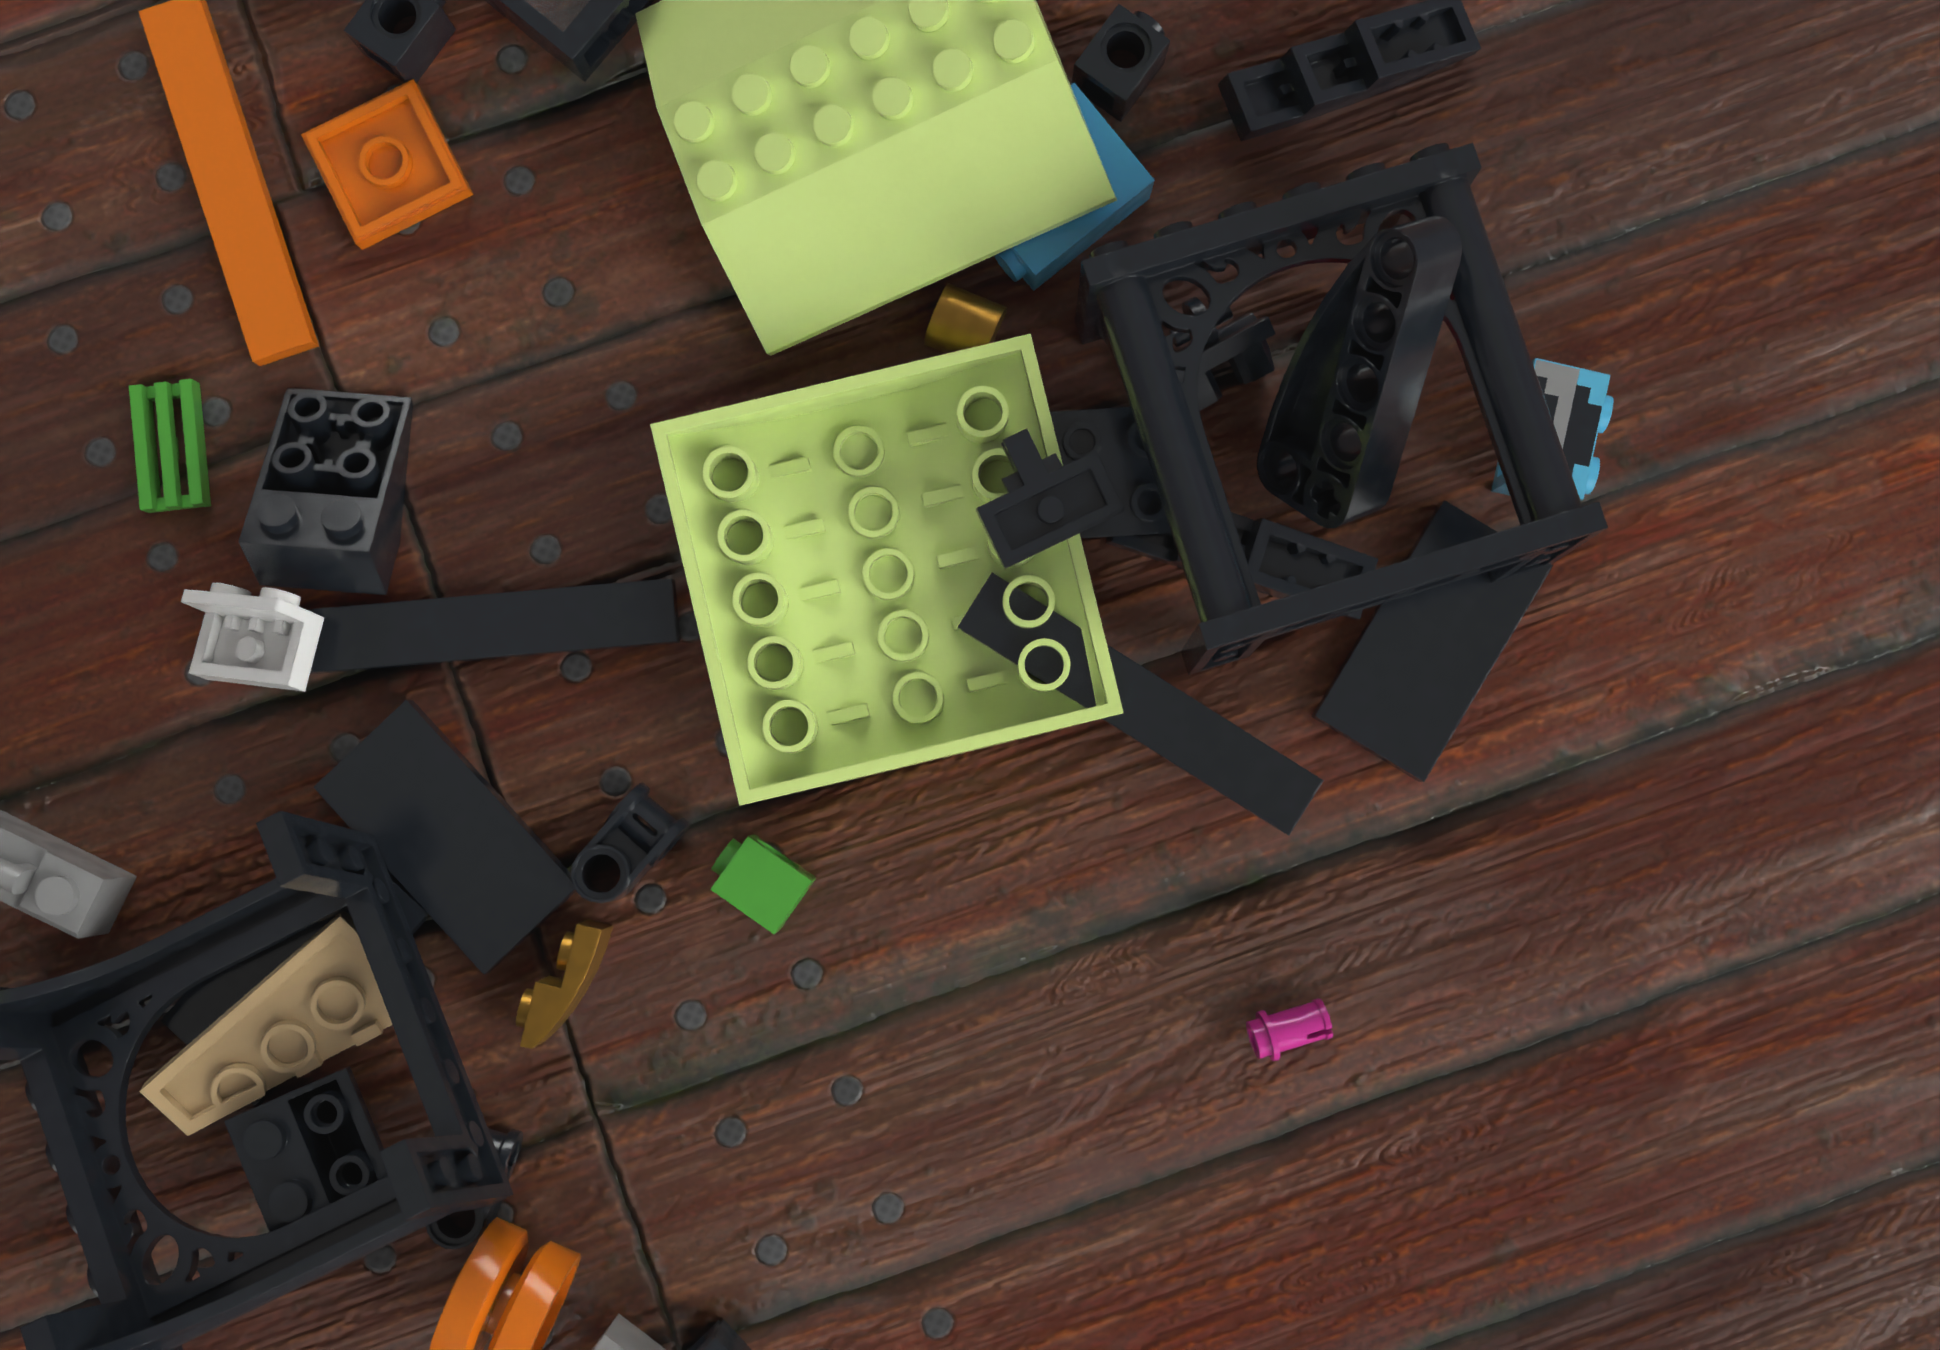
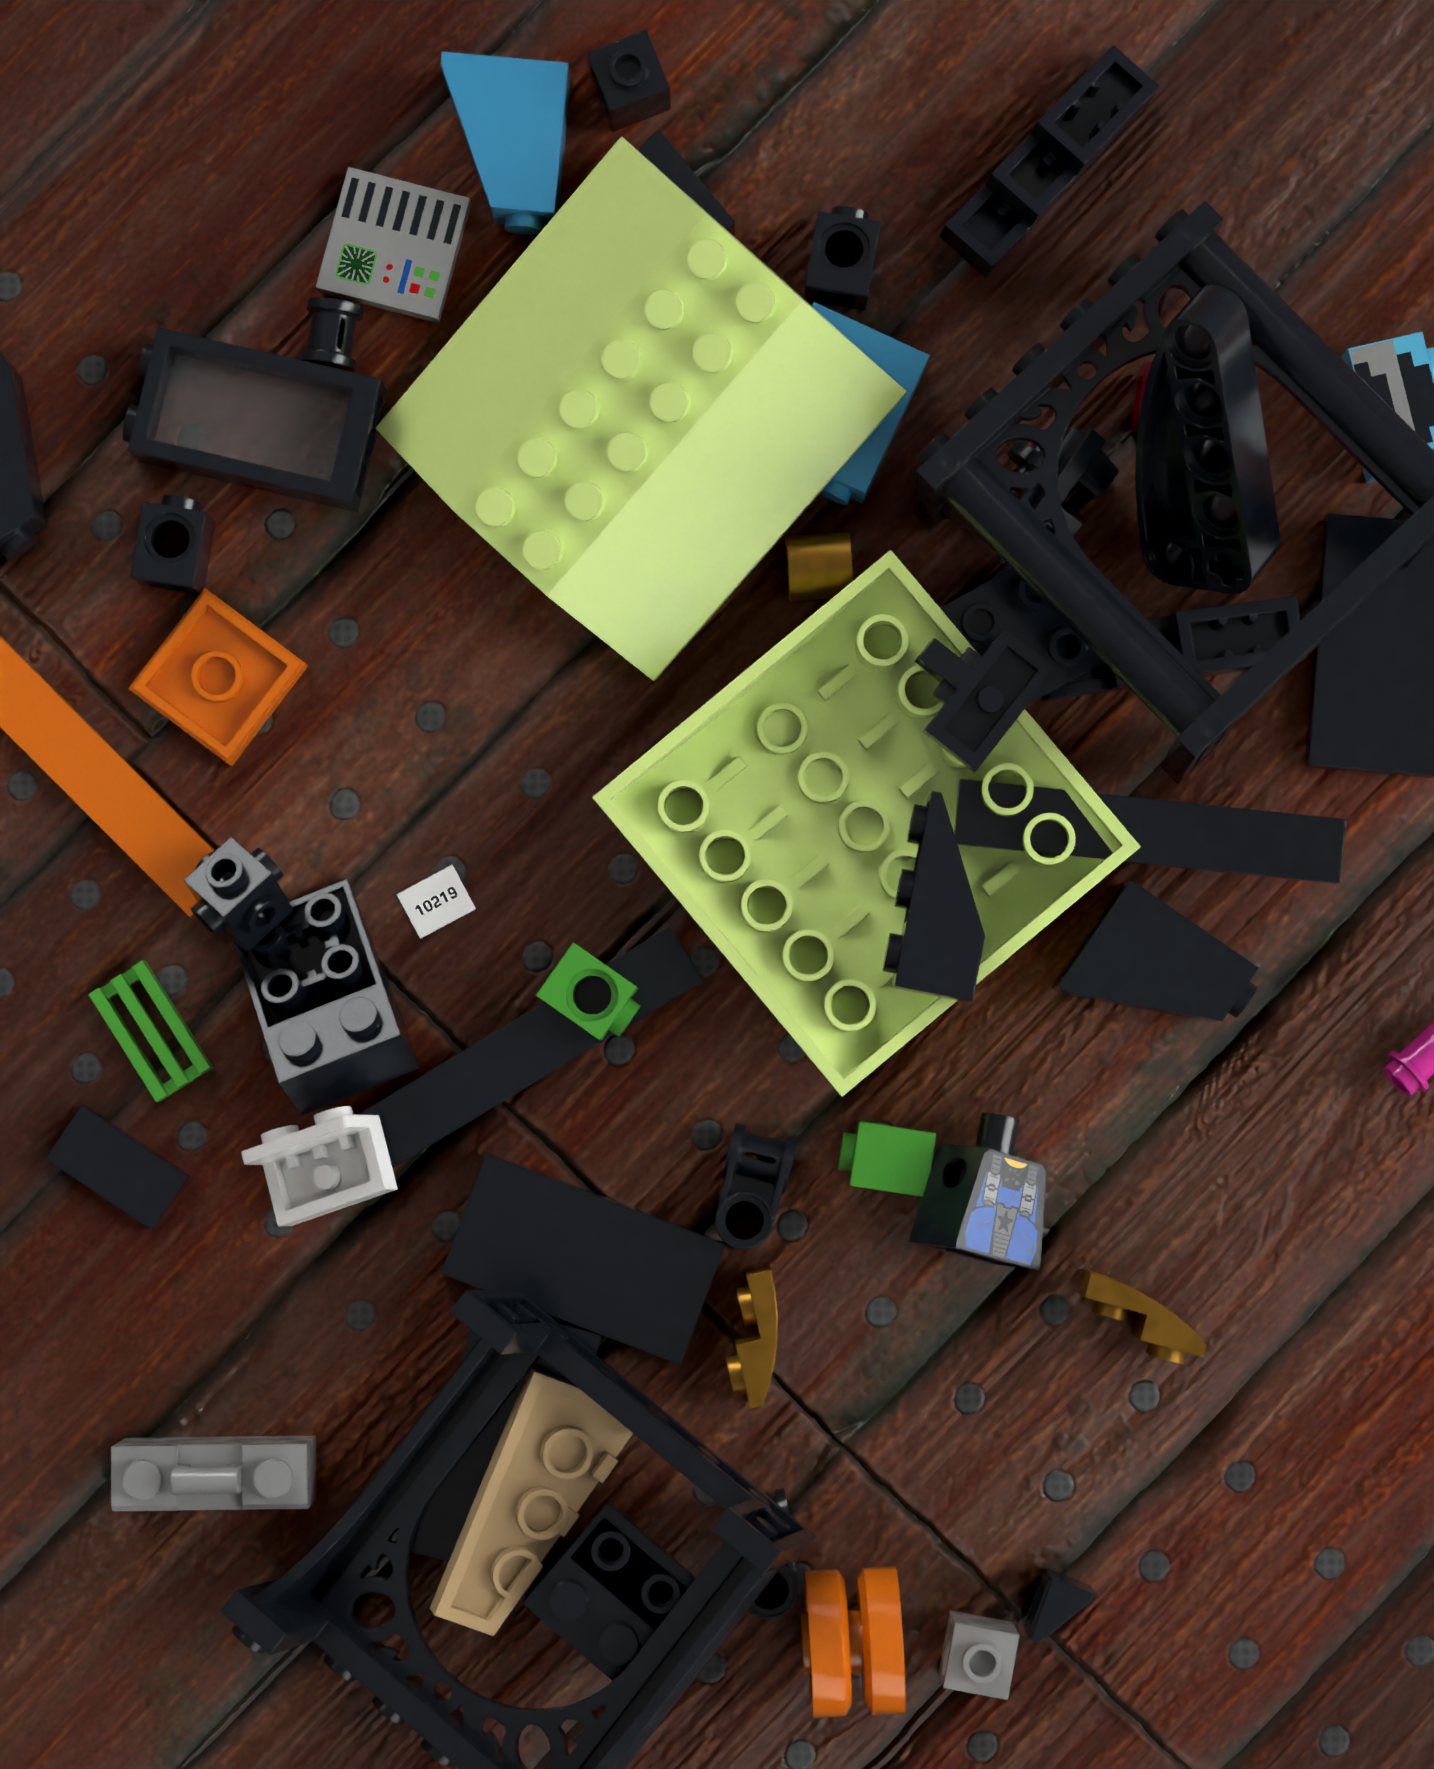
camera: 25 degrees left, 0 degrees up
none -> black tile [46,1105,191,1230]
none -> black brick [184,837,294,953]
none -> white sticker [396,865,476,939]
none -> bright green brick [536,942,641,1041]
none -> black slope [882,791,985,1002]
none -> torso [909,1112,1047,1270]
none -> black slope [1052,880,1259,1022]
none -> pearl gold slope [1078,1269,1207,1364]

